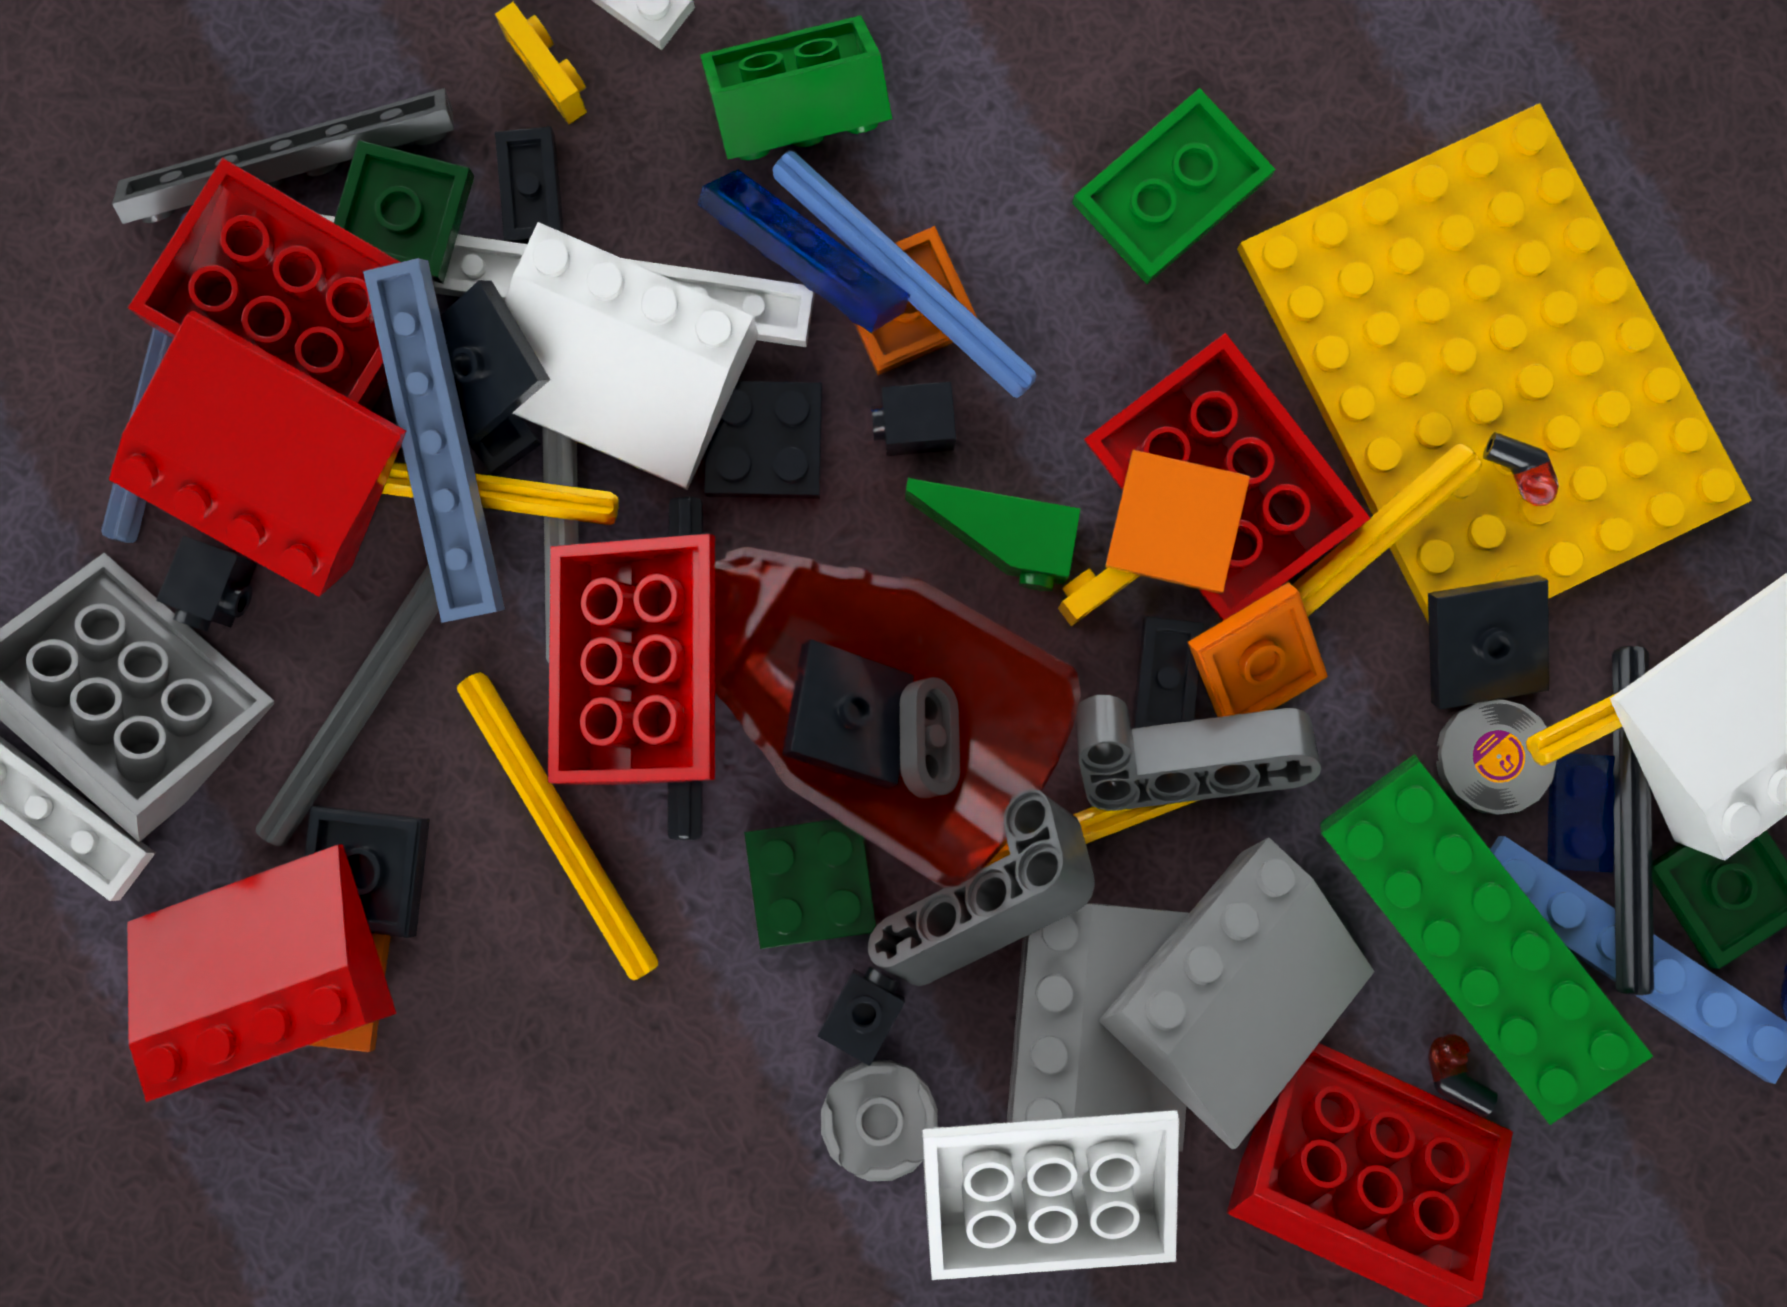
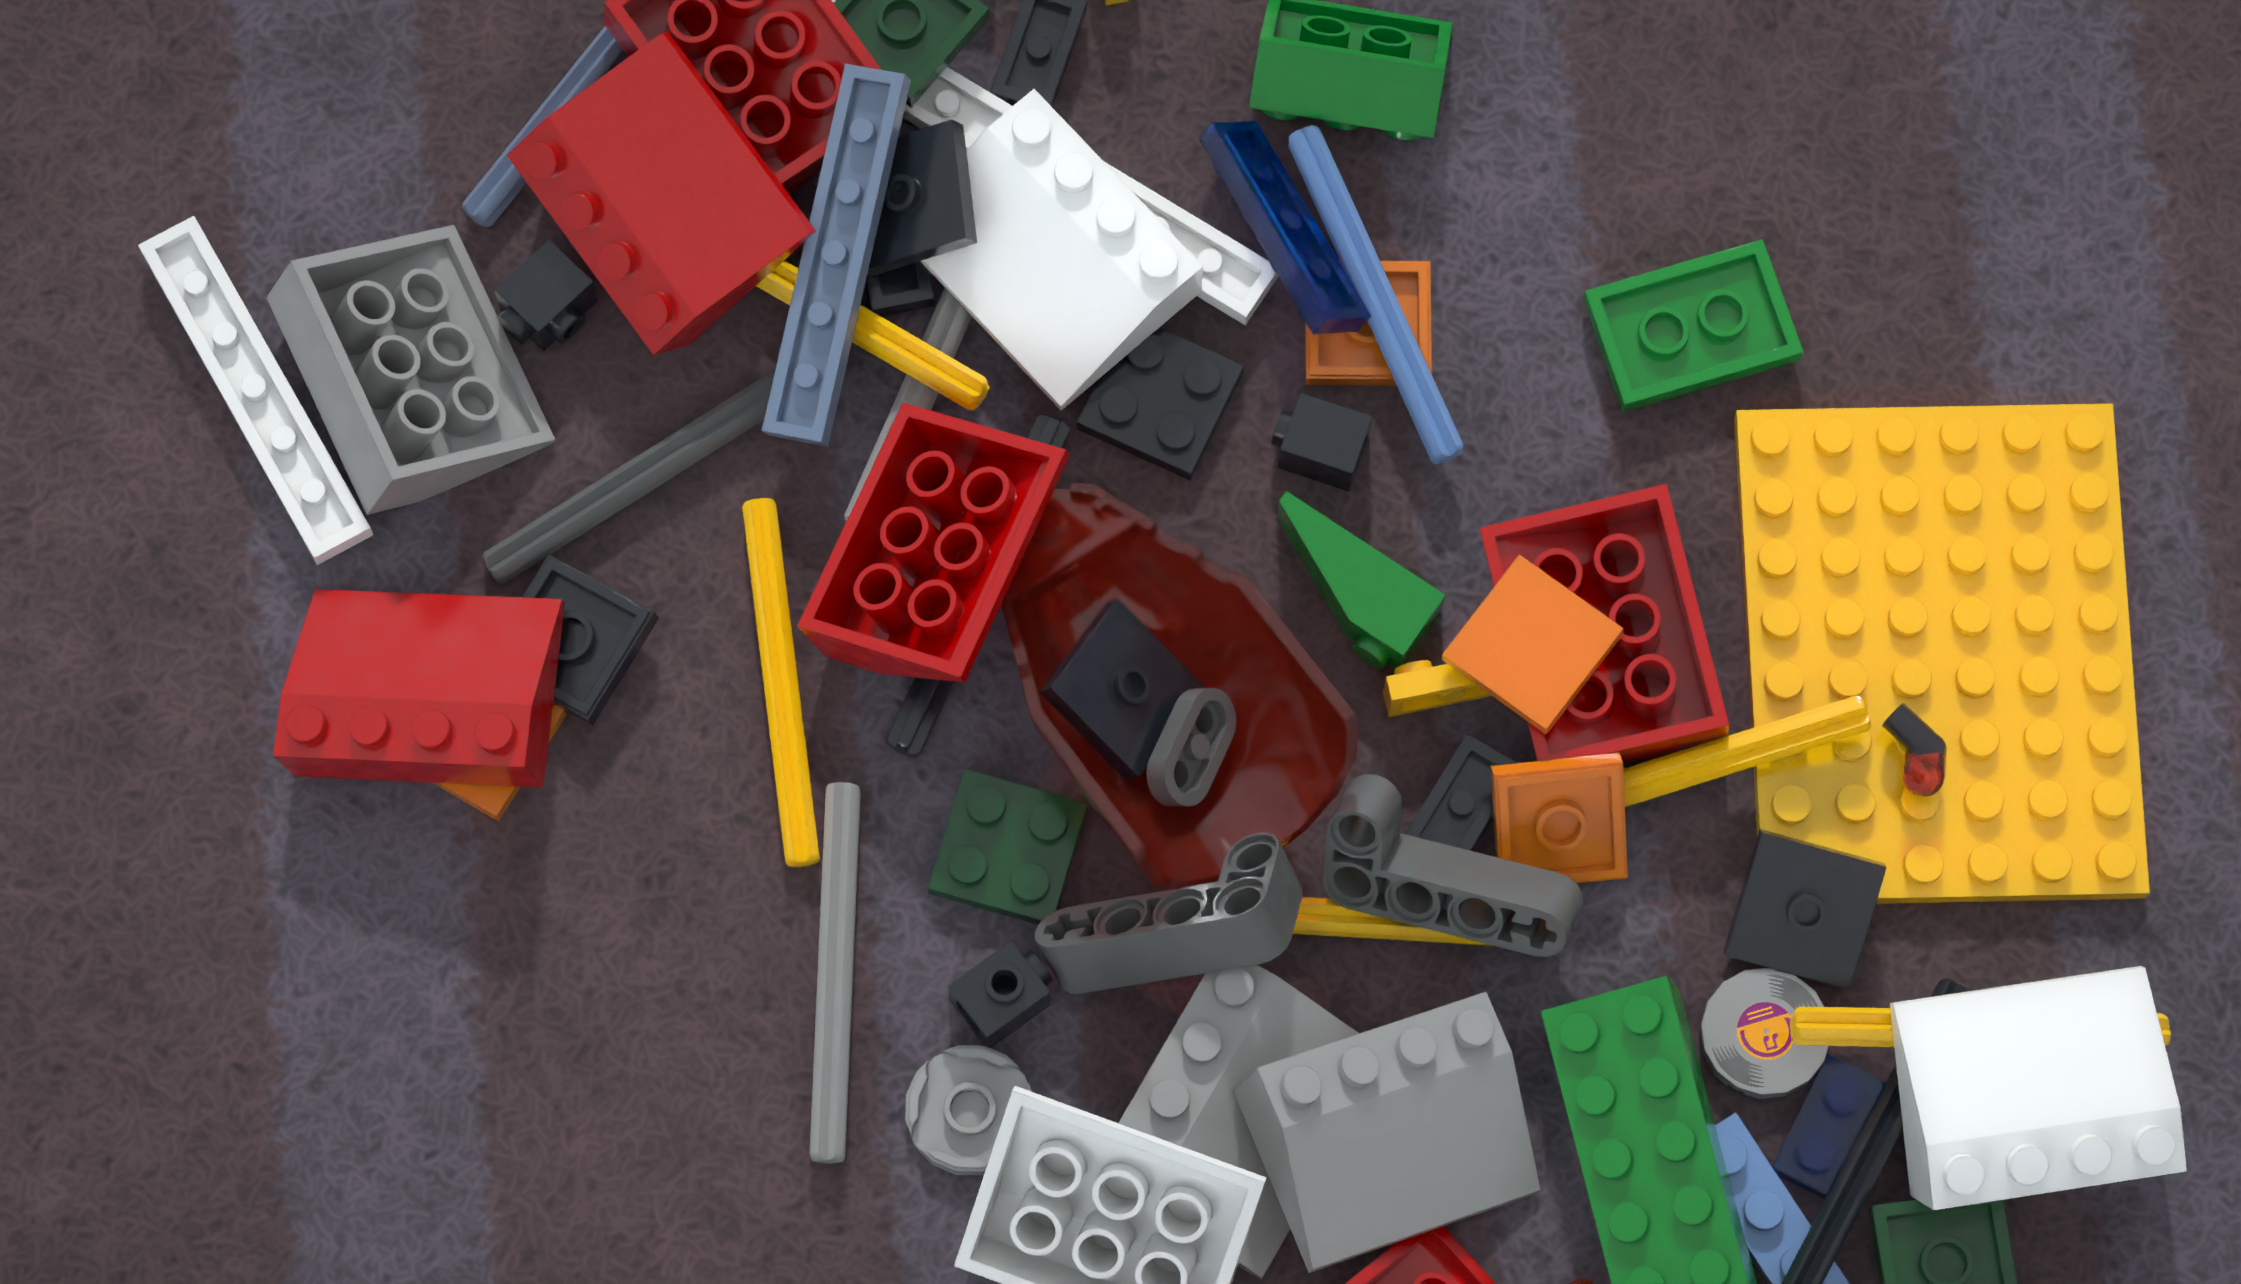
camera: 25 degrees right, 10 degrees down
none -> light grey axle [810,782,861,1164]

